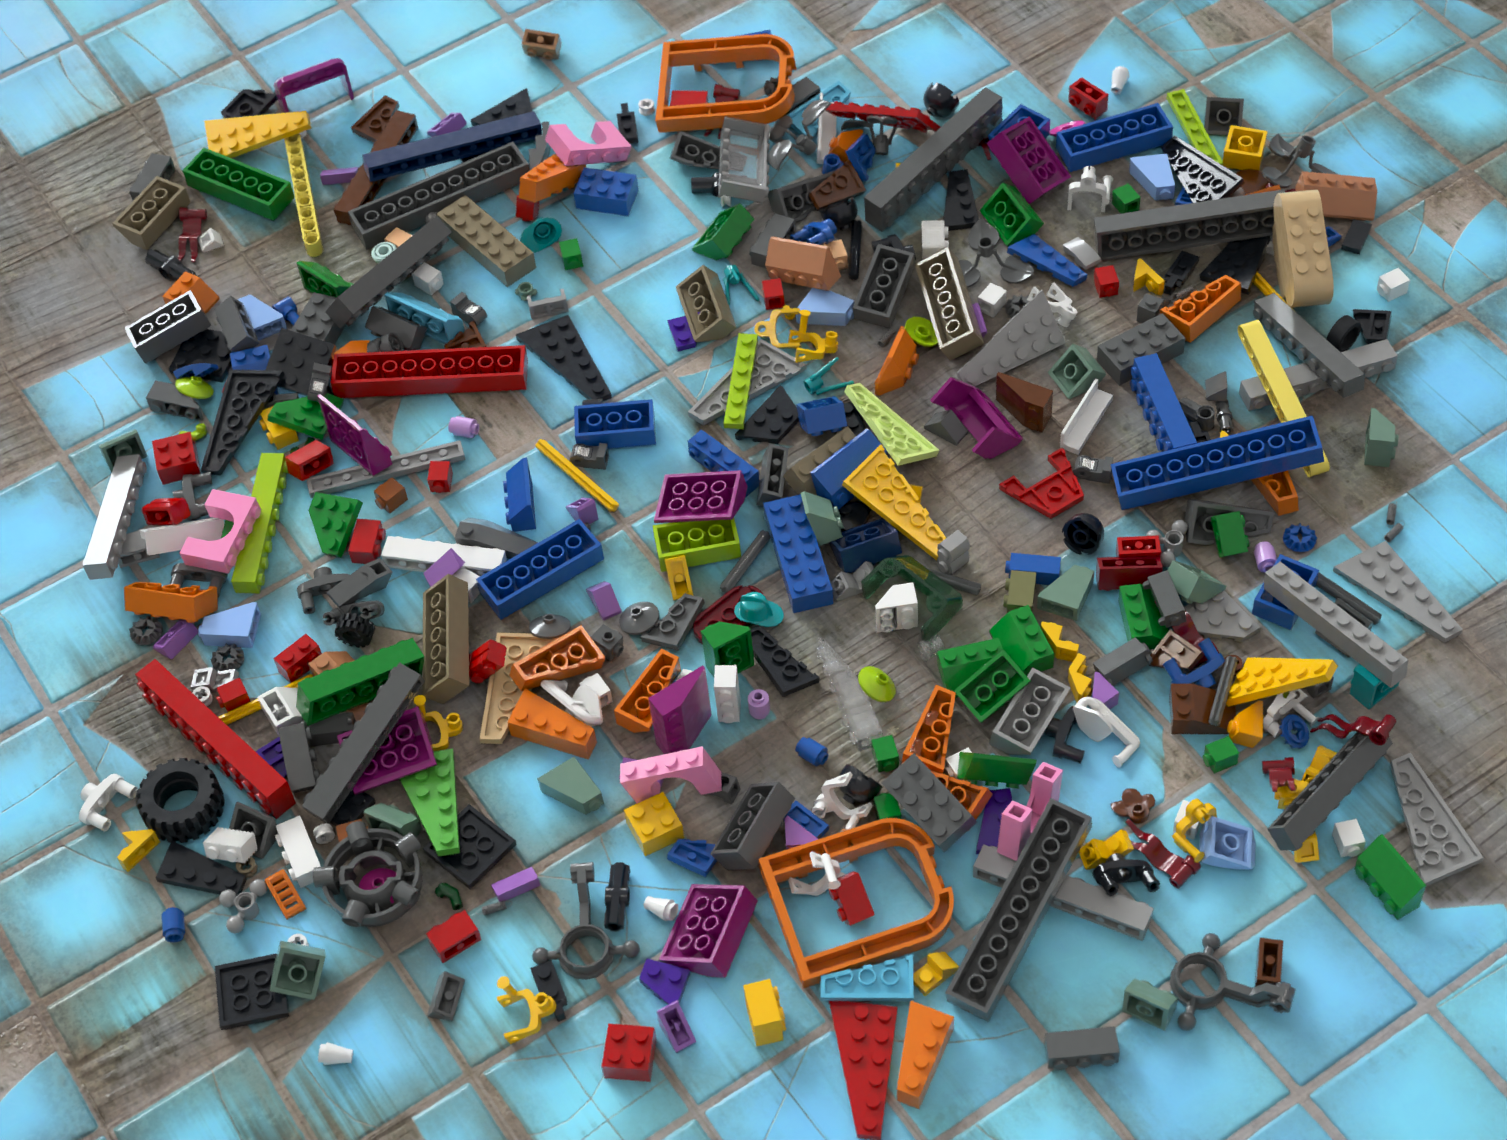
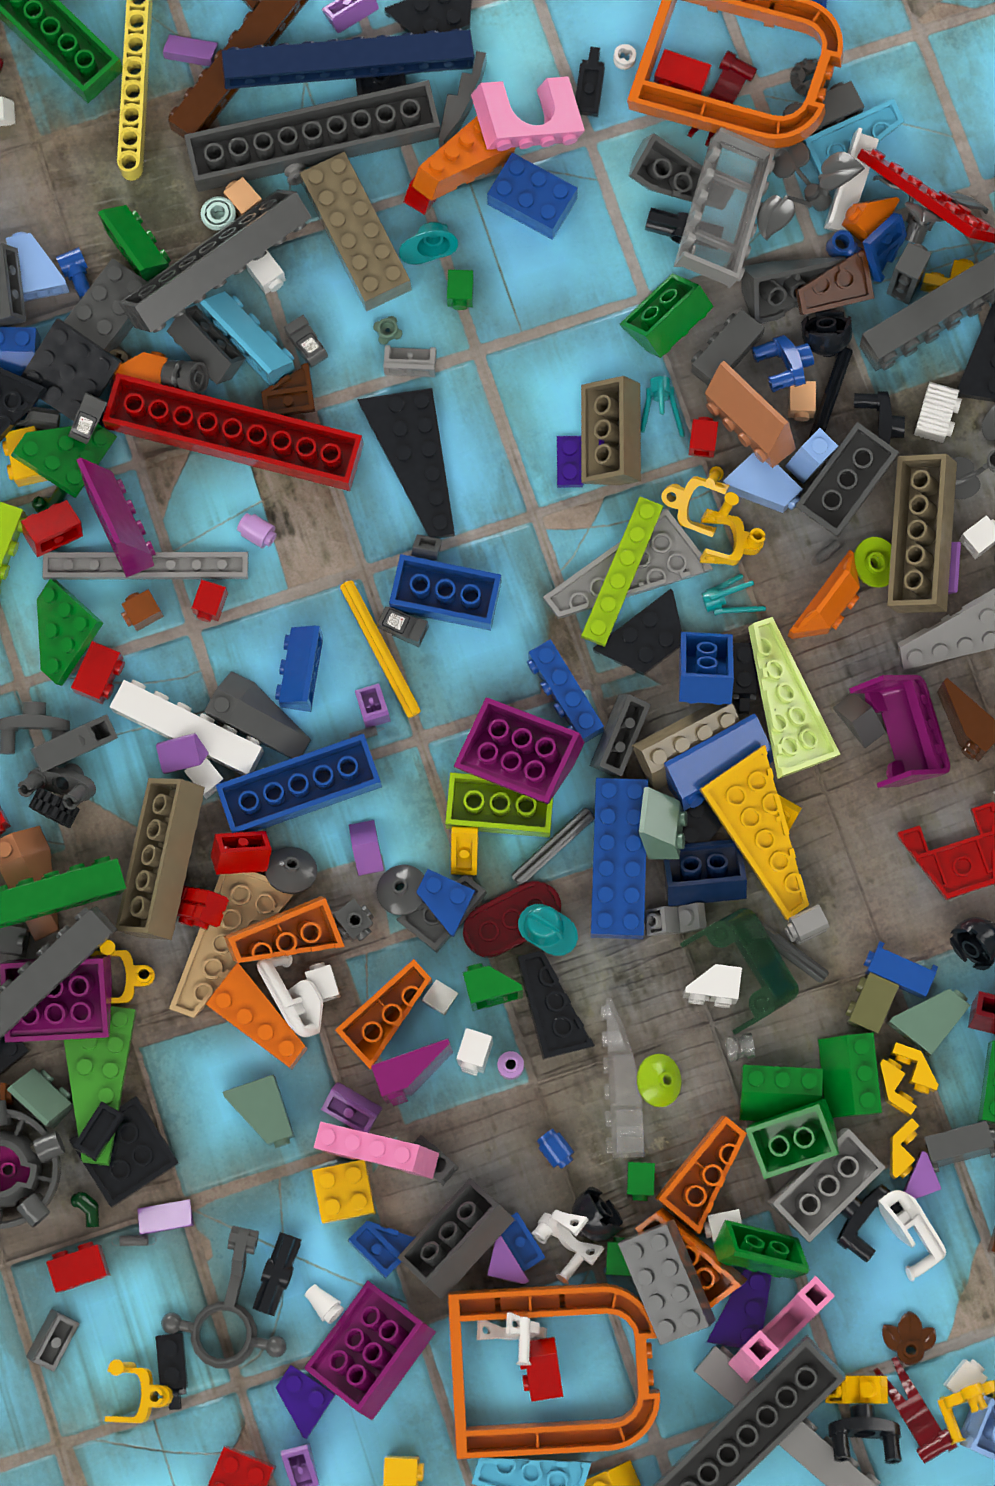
camera: 15 degrees right, 25 degrees up
none -> black tile [72,1101,125,1162]
none -> red brick [211,831,272,875]
none -> blue wing [416,869,475,937]
none -> light blue slope [785,428,839,484]
none -> dark grey brick [886,242,932,305]
none -> yellow slope [890,1042,938,1094]

